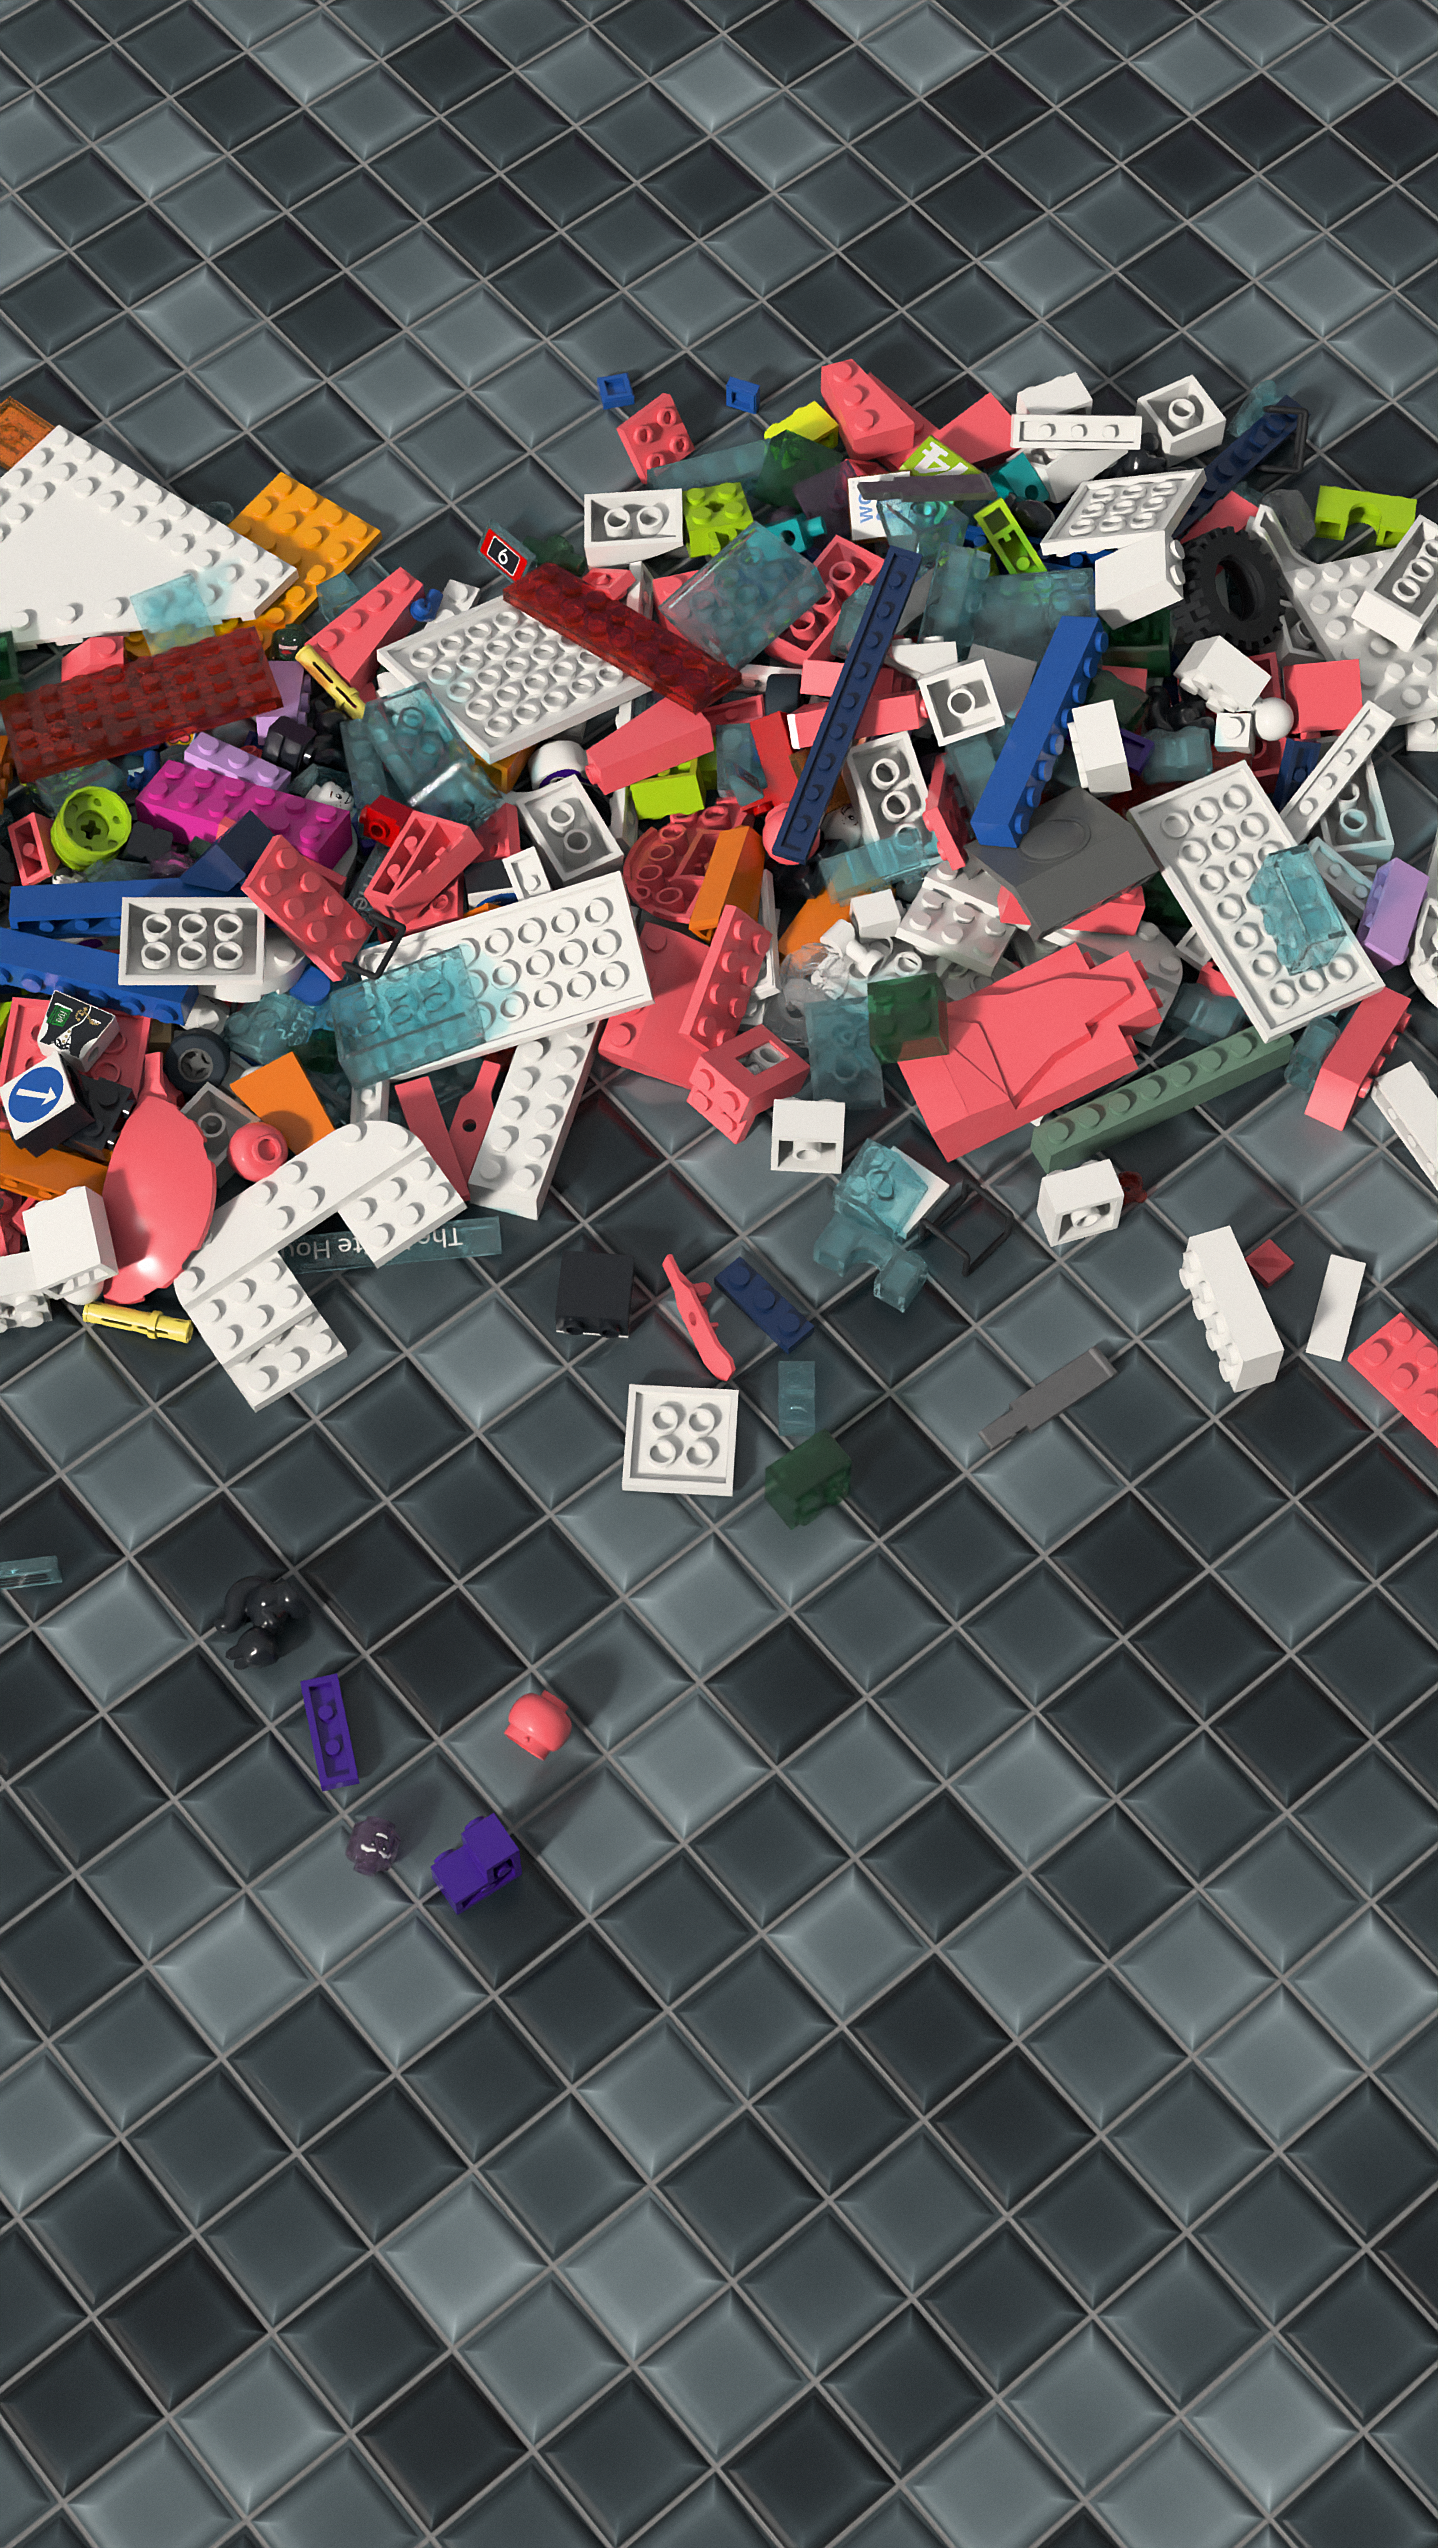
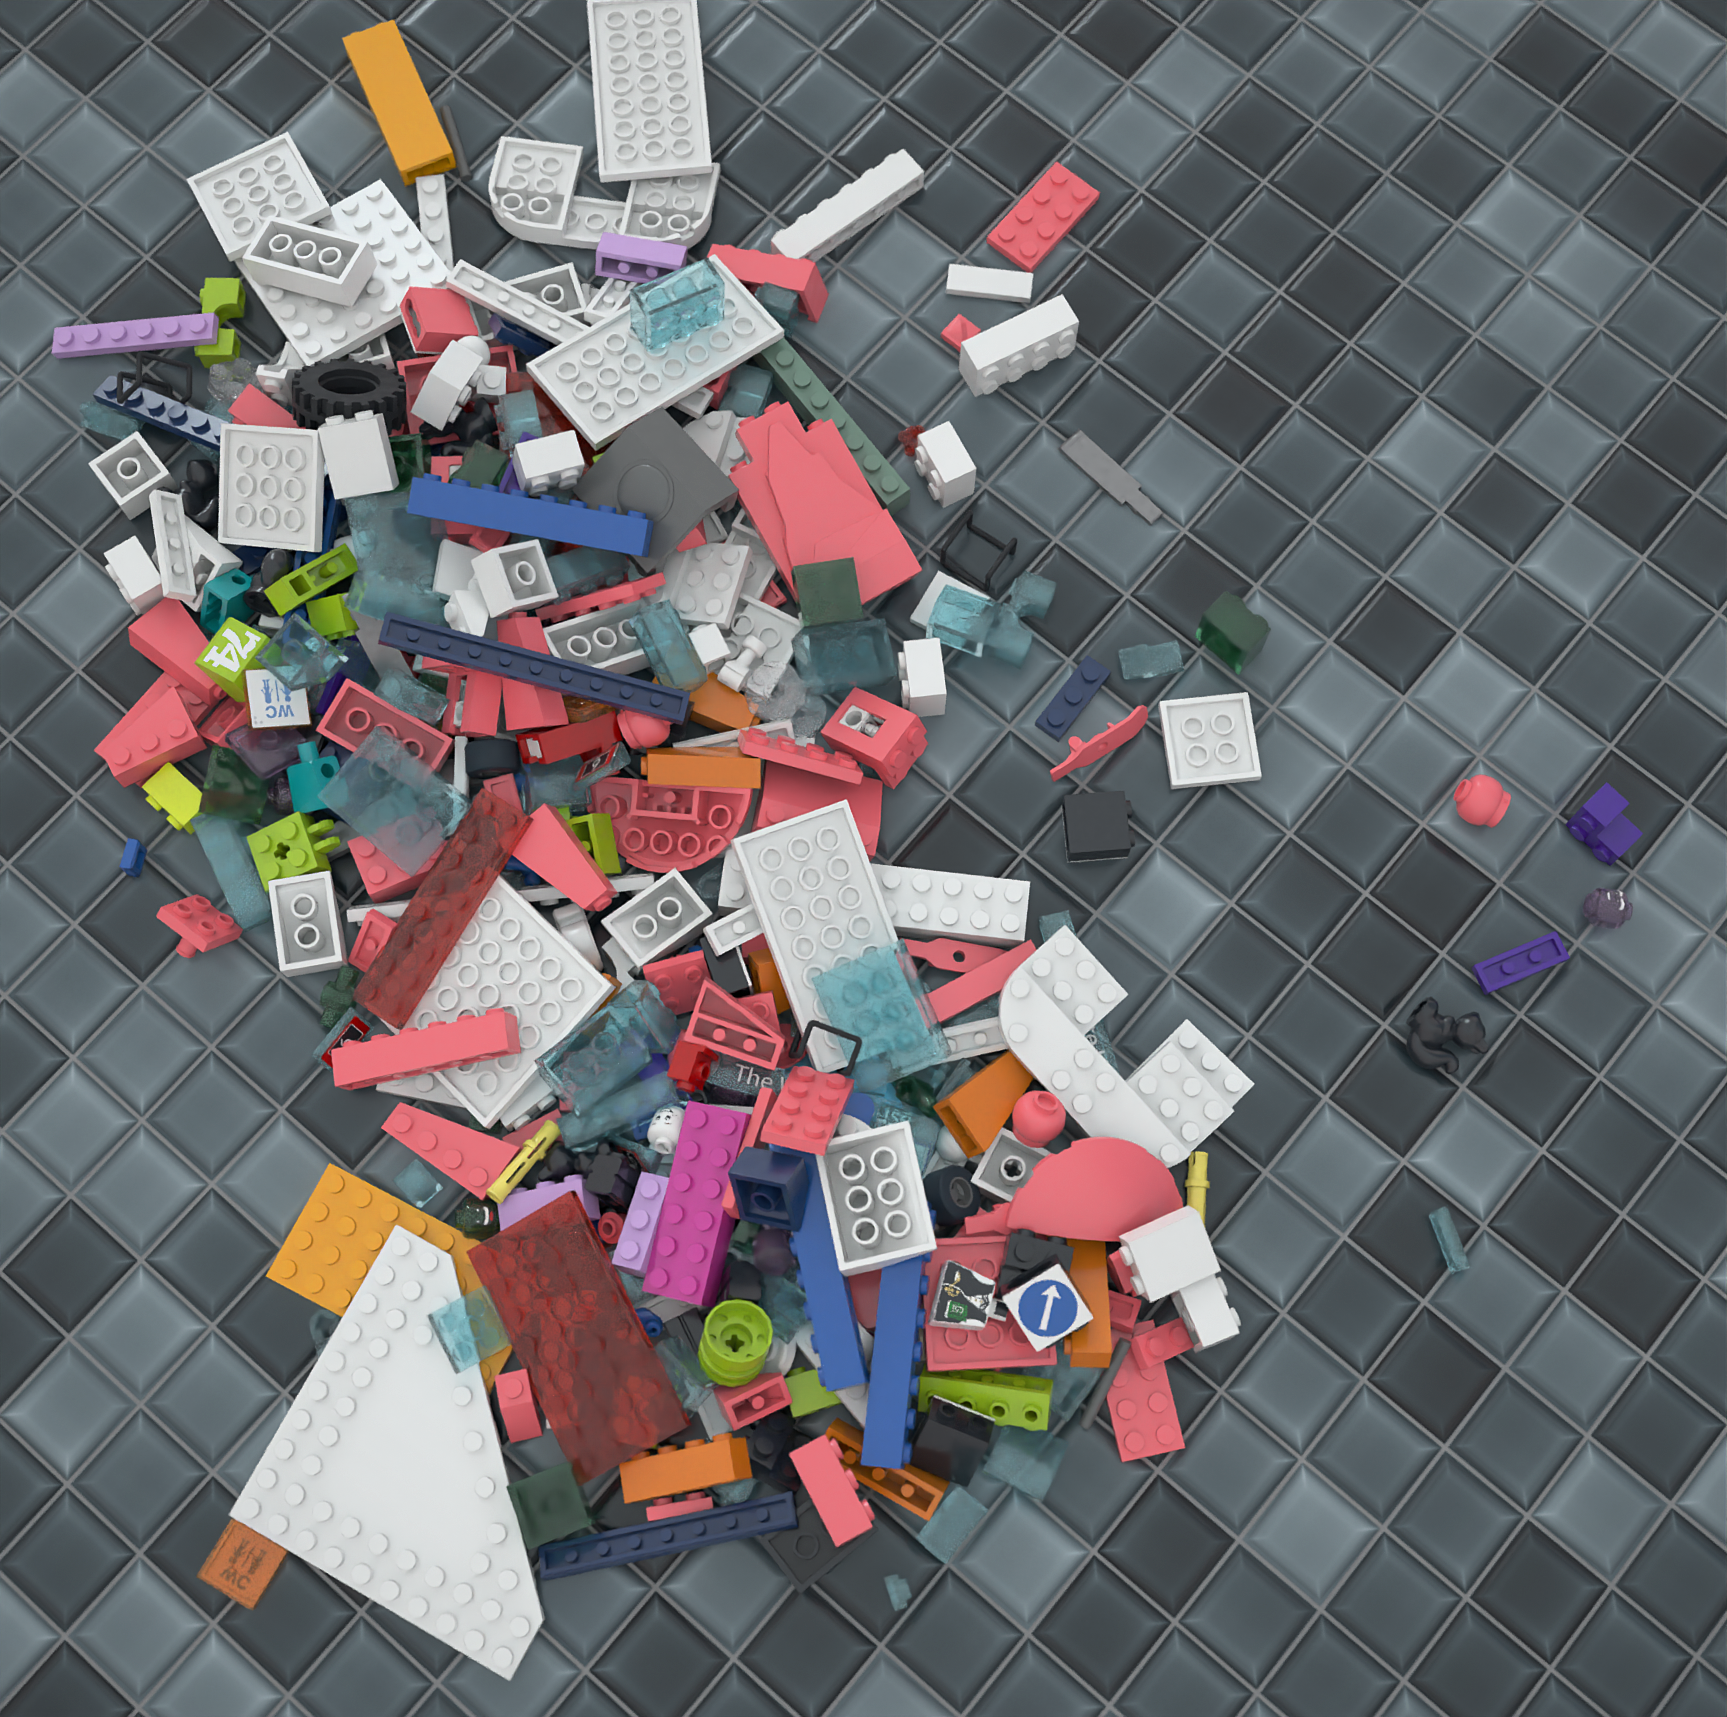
camera: 100 degrees left, 10 degrees up
blue arm [410,589,443,622] -> none
blue tile [597,373,635,410] -> none
flat silver piece [857,473,998,503] -> none
none -> lavender plate [52,313,219,359]
none -> coral brick [331,1008,521,1091]

